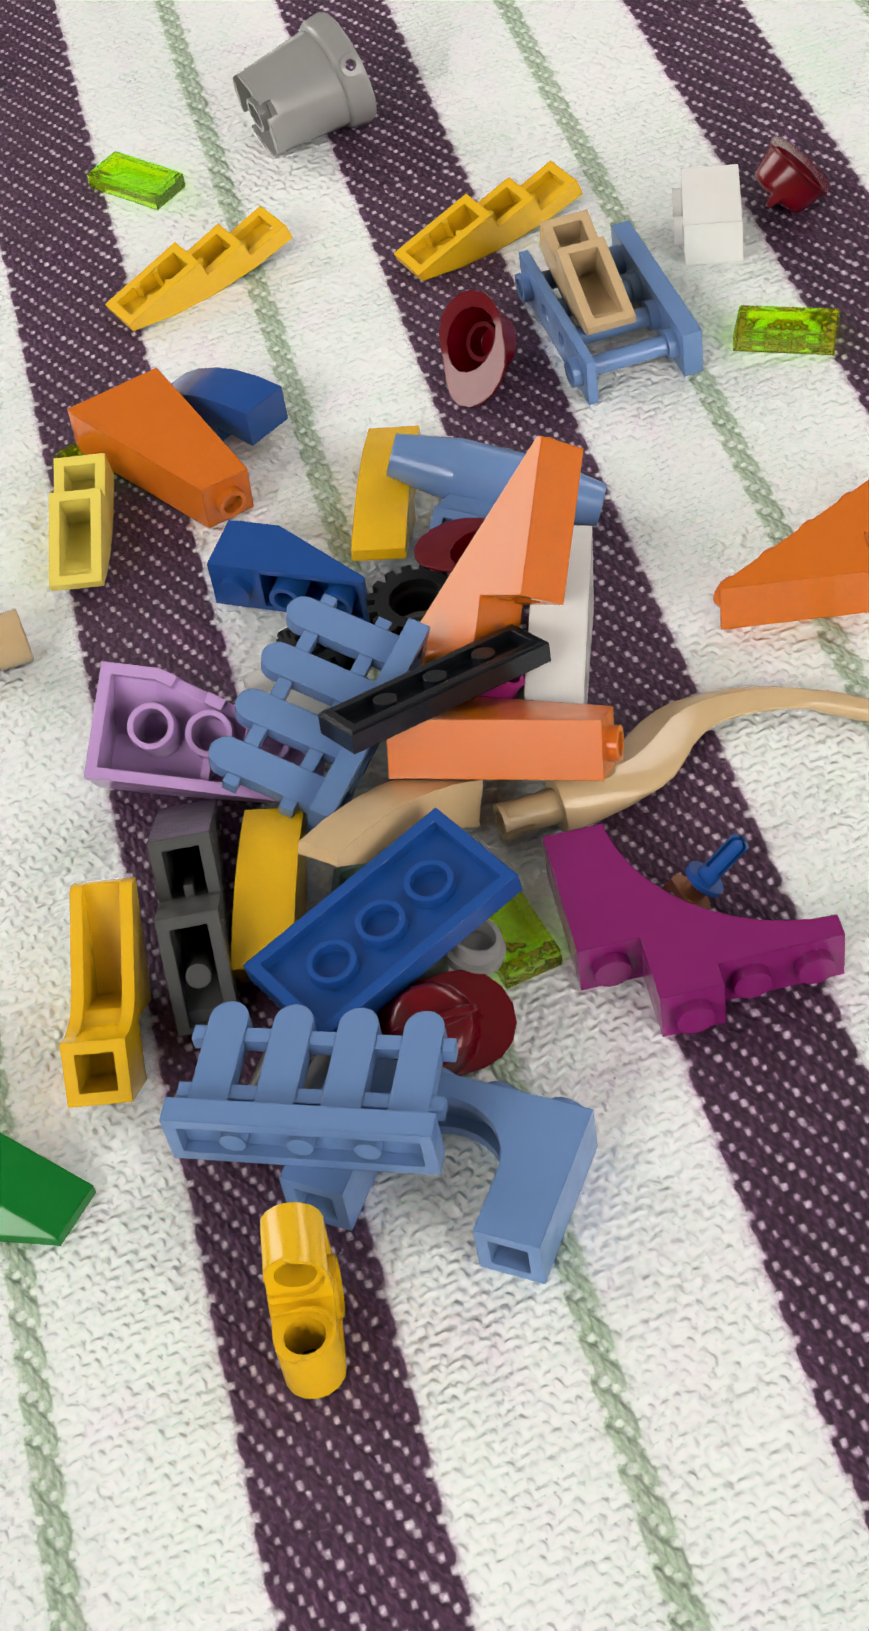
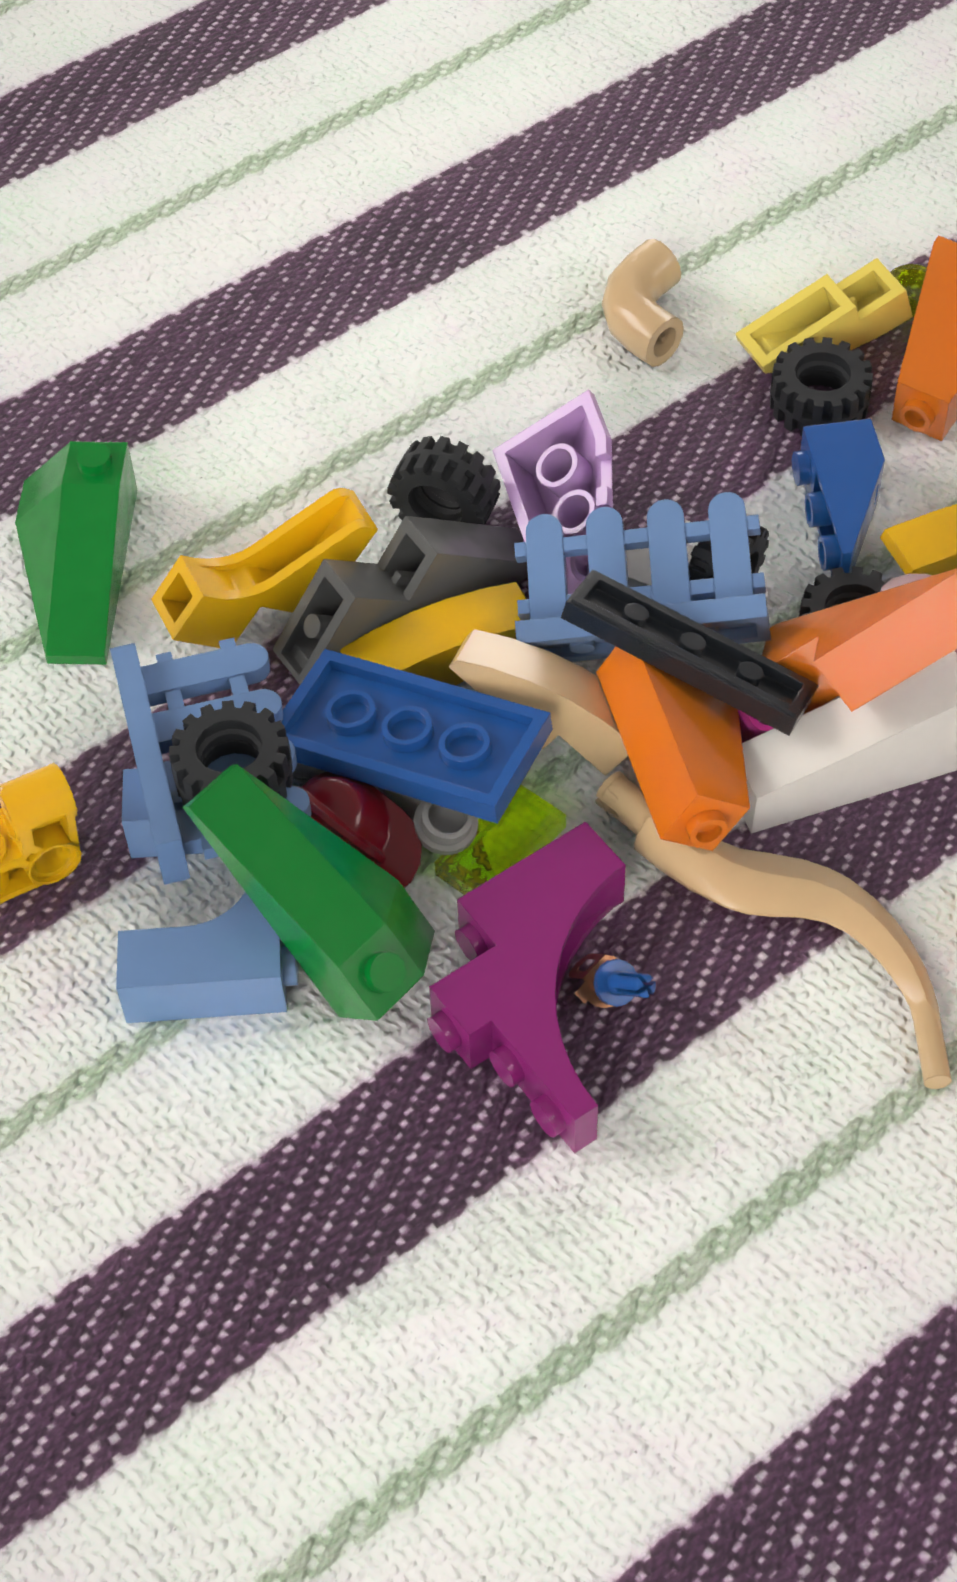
camera: 60 degrees right, 5 degrees up
none -> black tyre [169,700,293,806]
none -> green wedge [182,764,435,1021]
none -> black tyre [387,436,501,525]
none -> black tyre [770,337,873,436]

